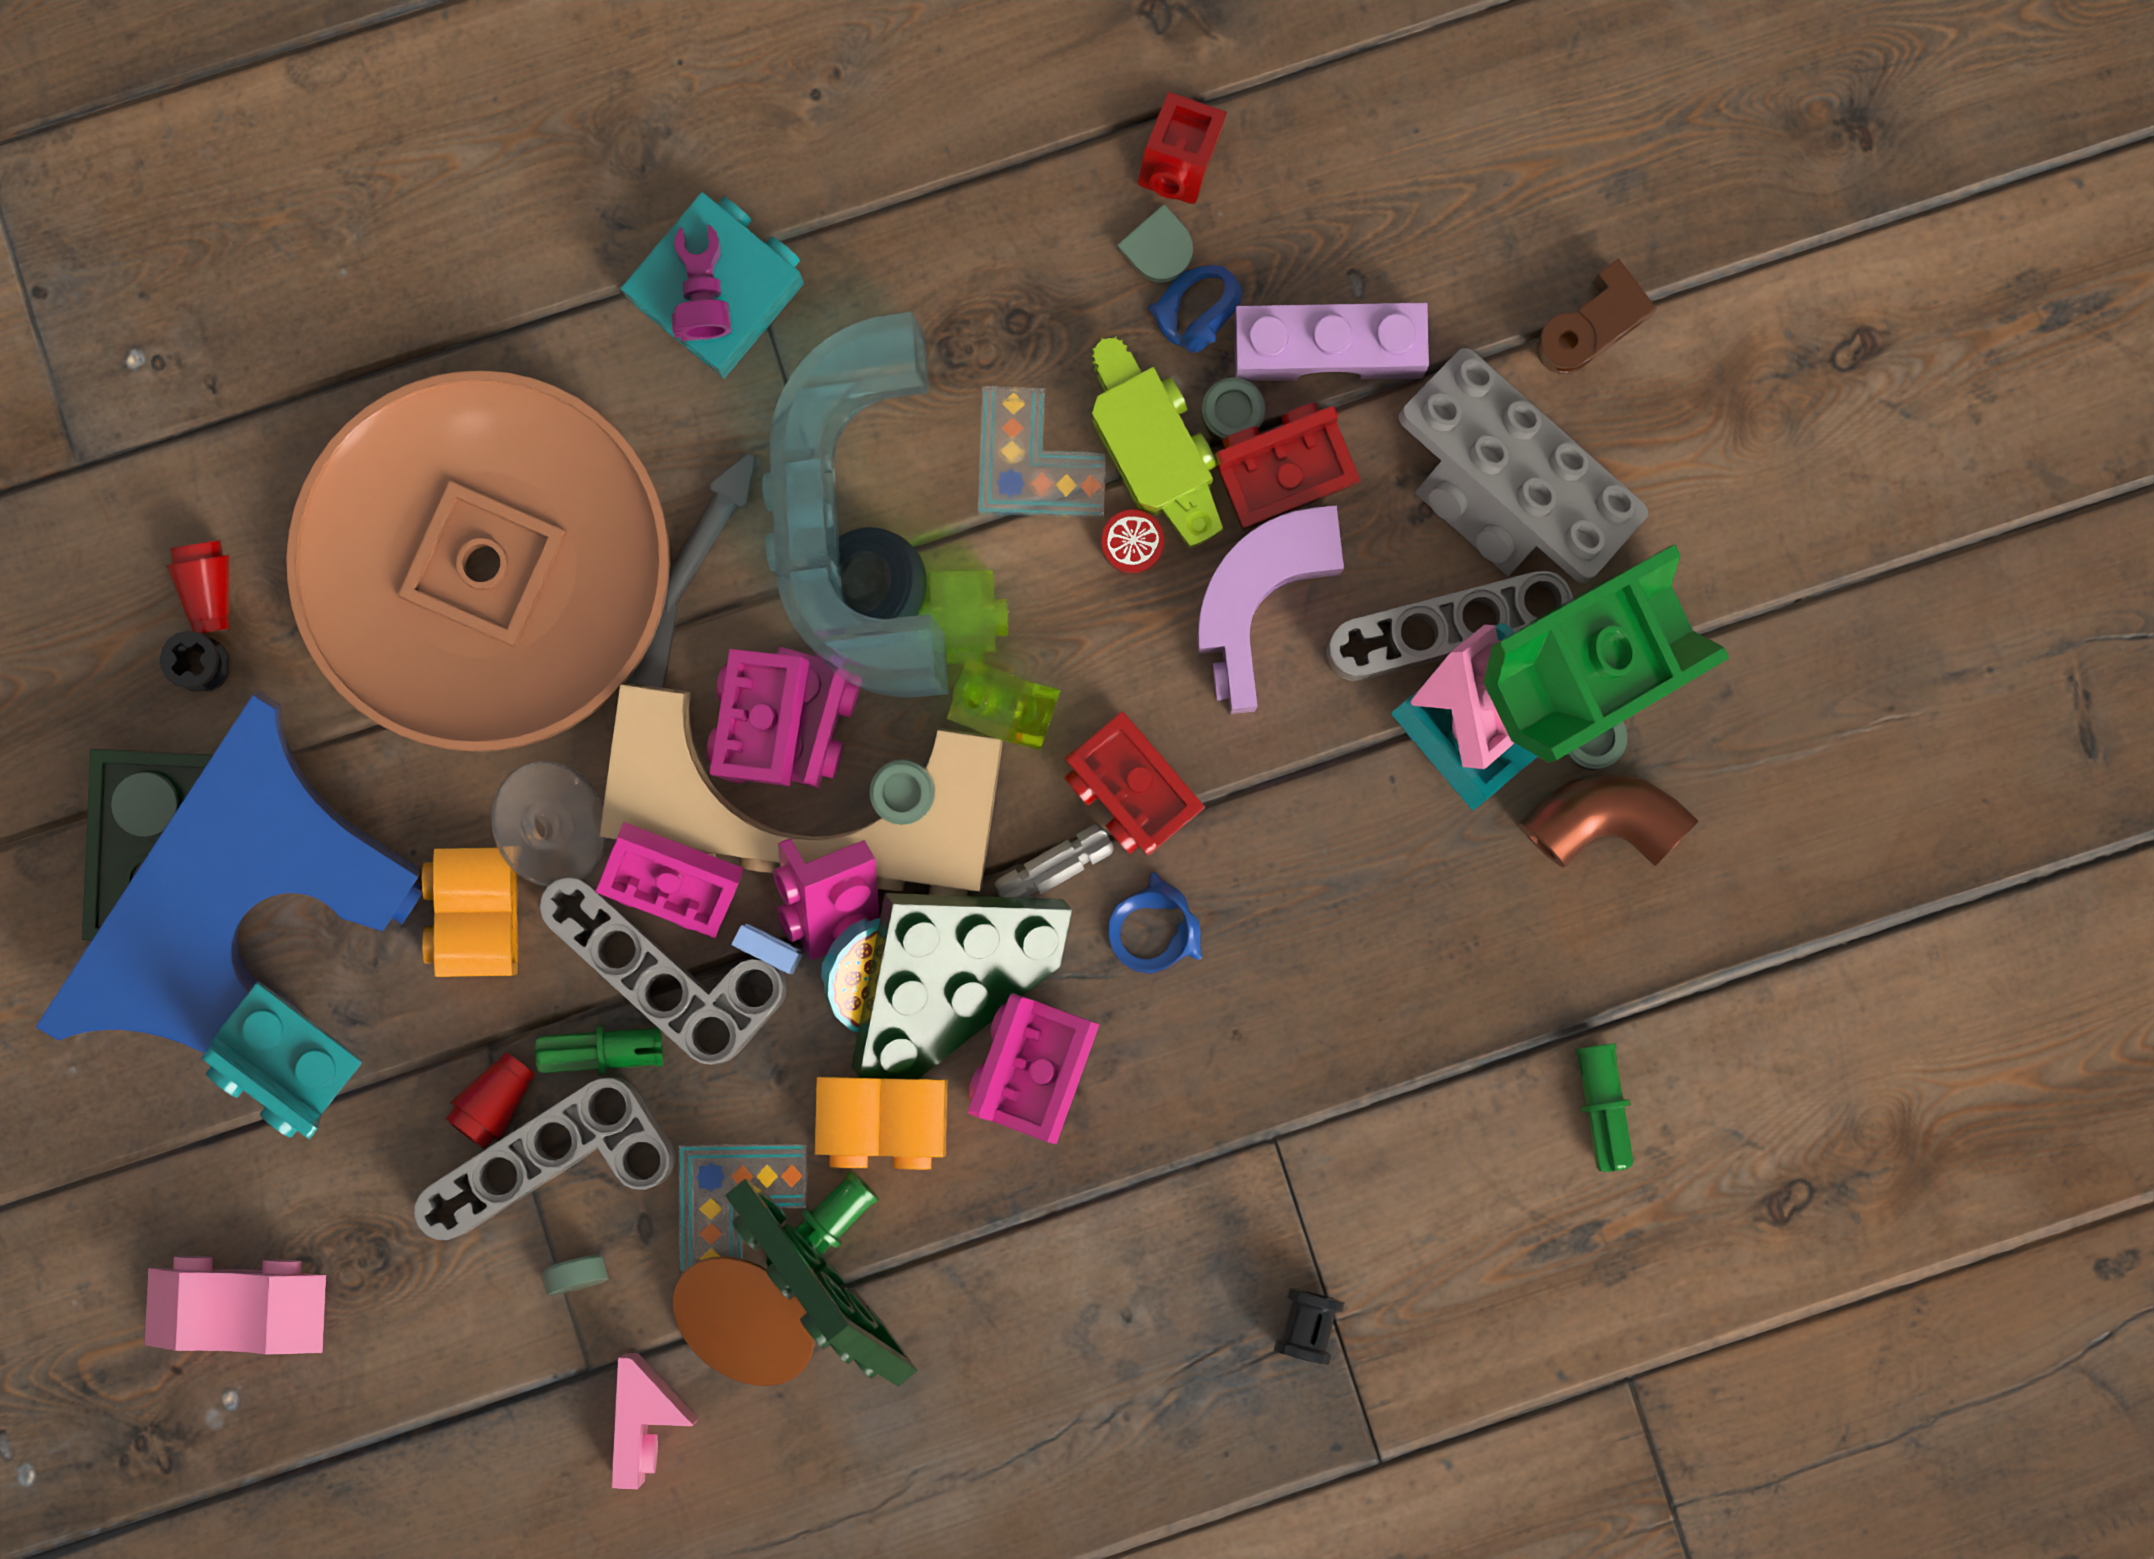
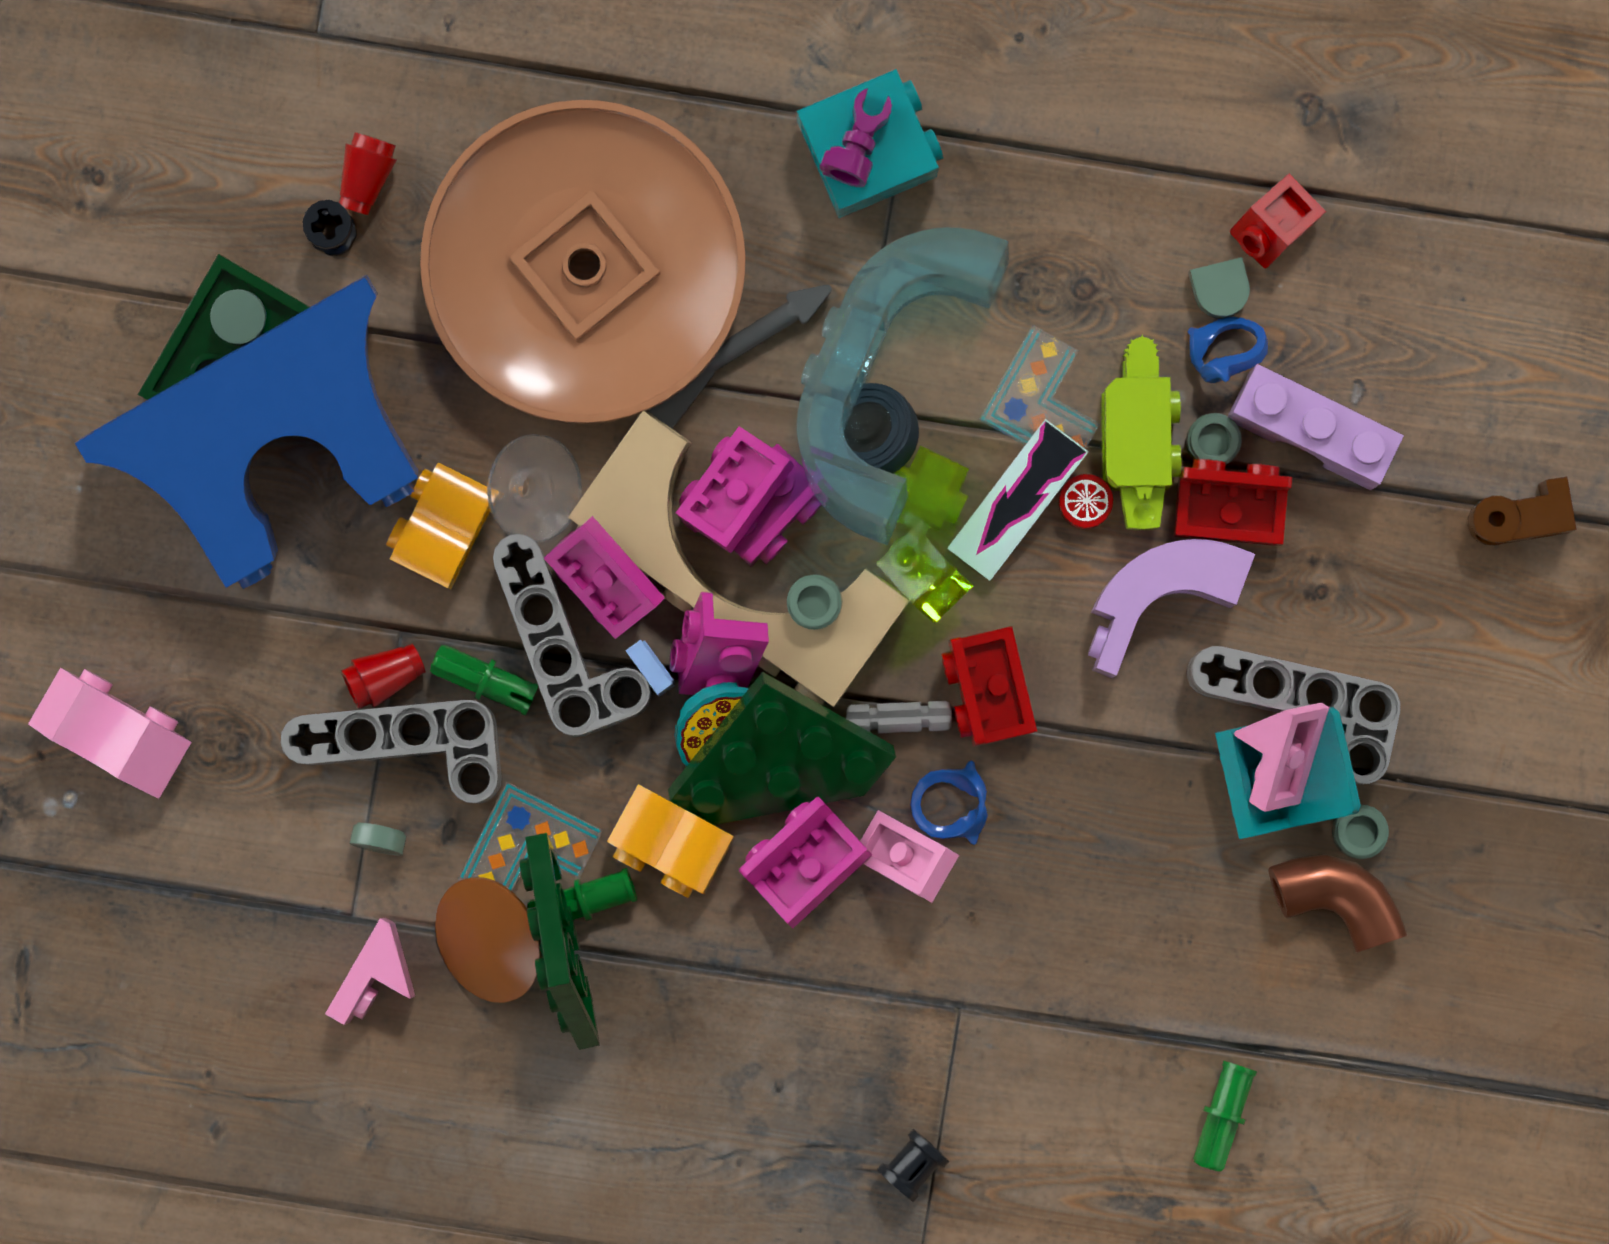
camera: 20 degrees right, 0 degrees up
teal bracket [202,981,363,1139] -> none
light grey bracket [1398,348,1648,584] -> none
green piece [1483,544,1729,763] -> none
none -> bright pink slope [860,810,959,903]
none -> tile [947,419,1089,581]

